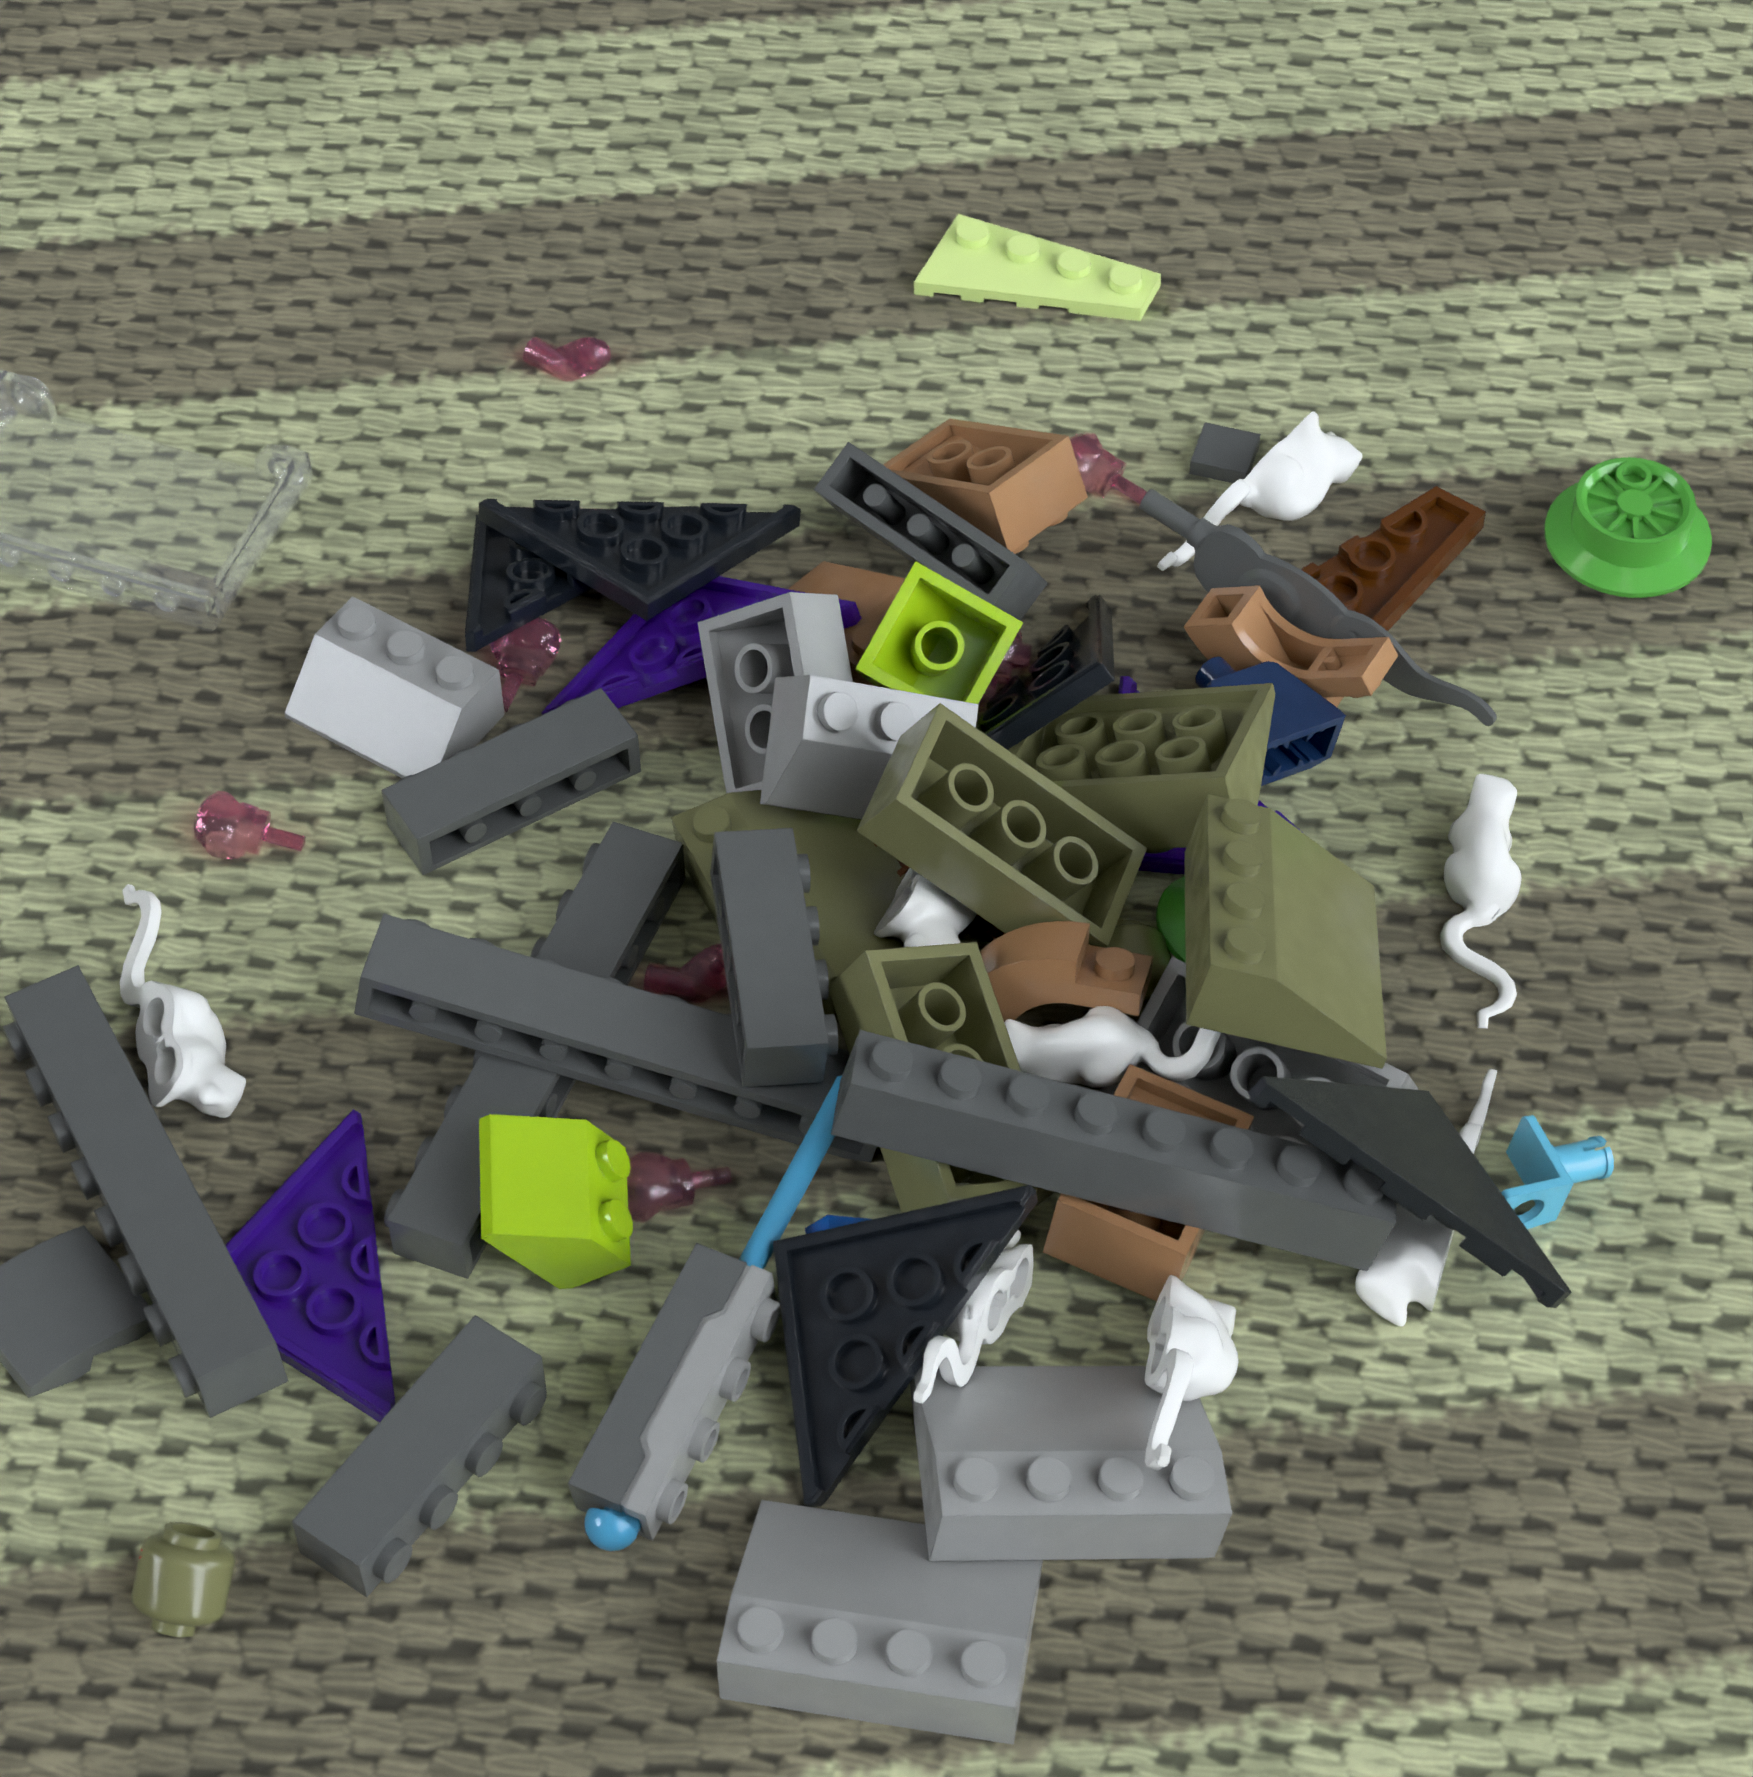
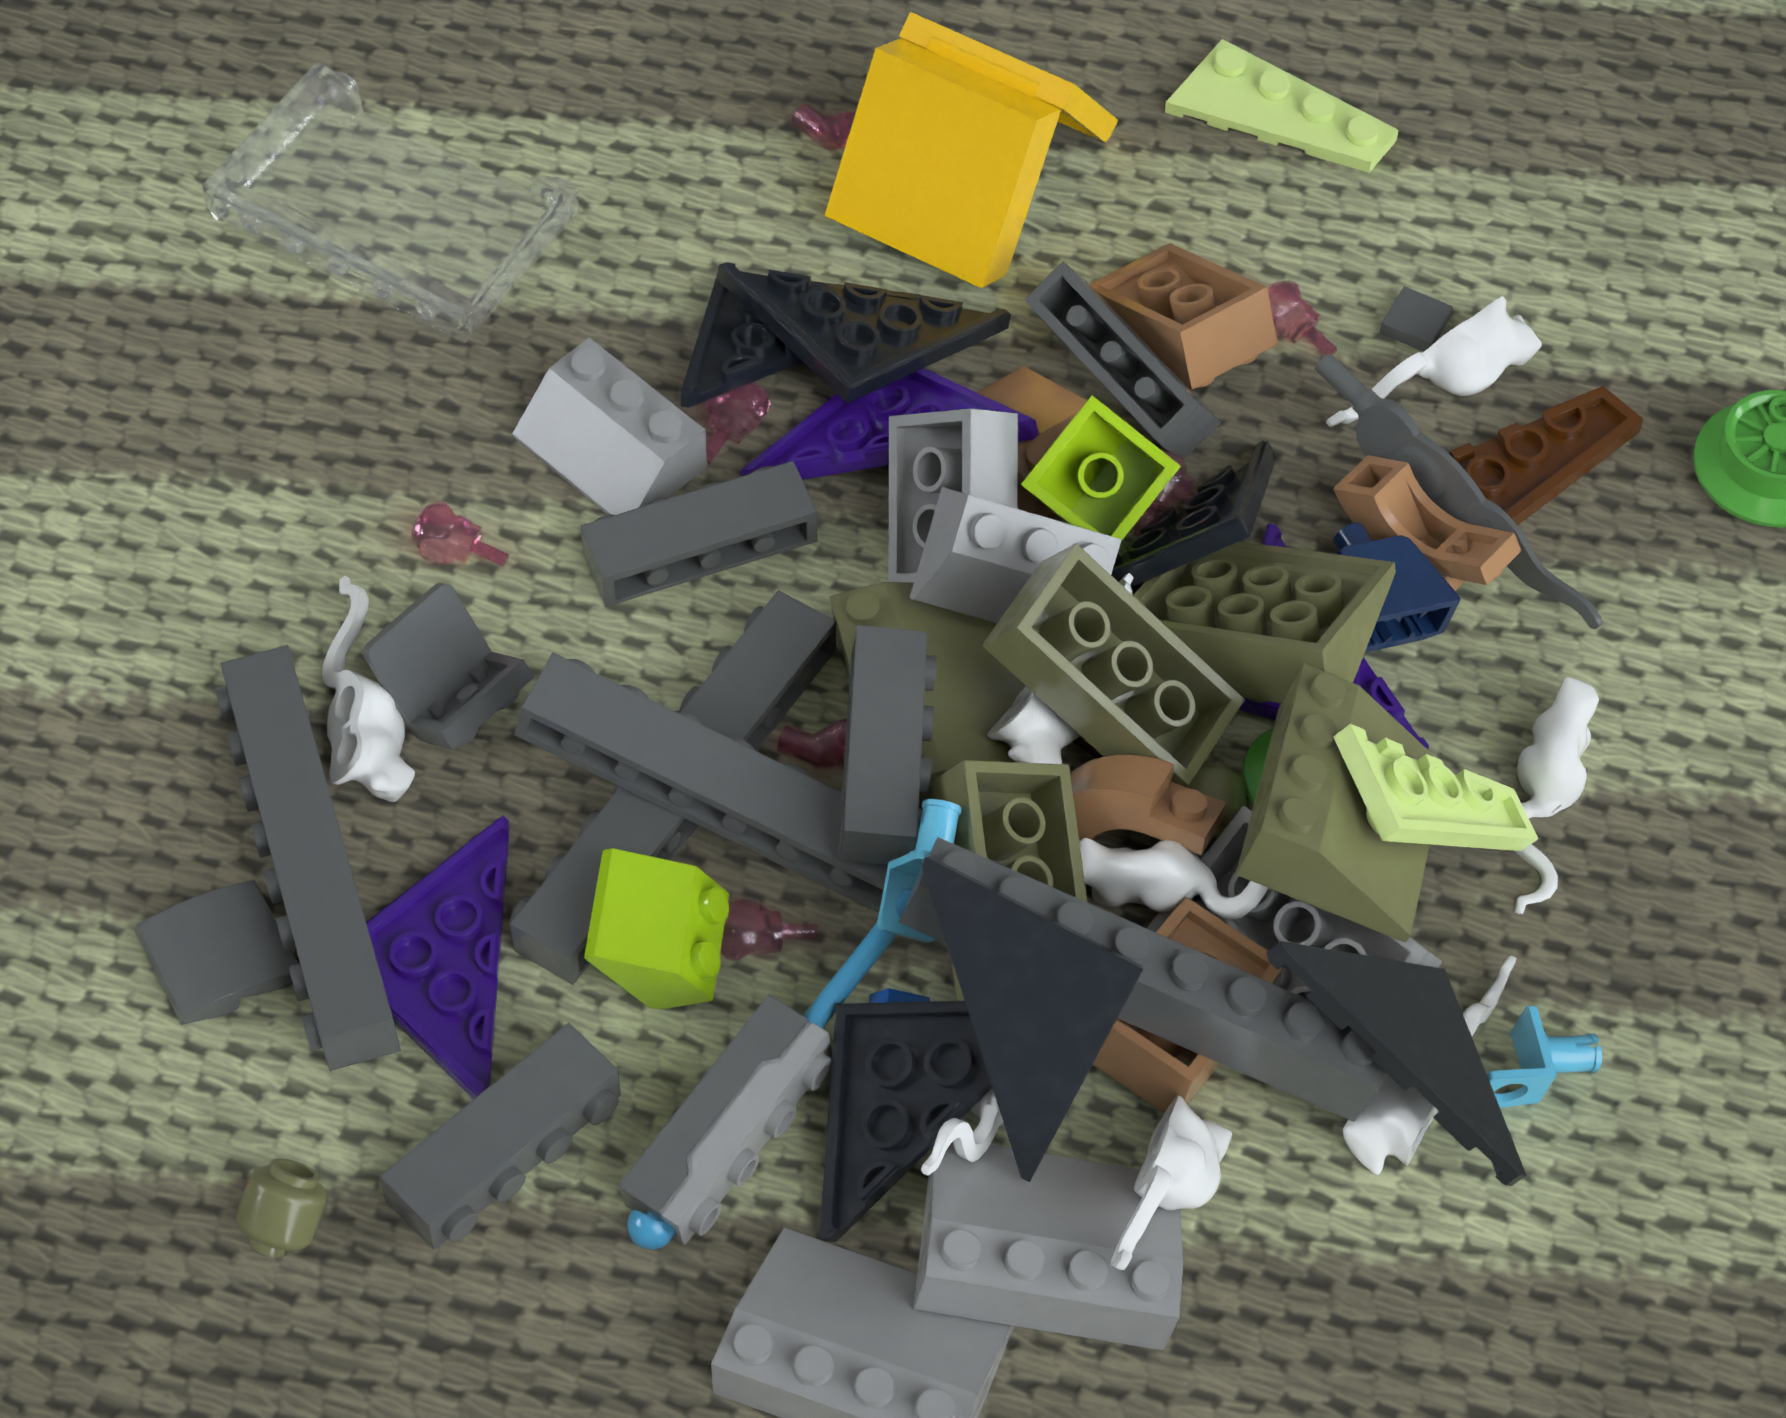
camera: 10 degrees right, 5 degrees up
none -> dark grey bracket [363,583,534,750]
none -> yellow container [824,12,1118,288]
none -> medium azure bracket [877,799,962,943]
none -> black tile [922,854,1143,1182]
none -> yellowish green wing [1333,724,1538,851]

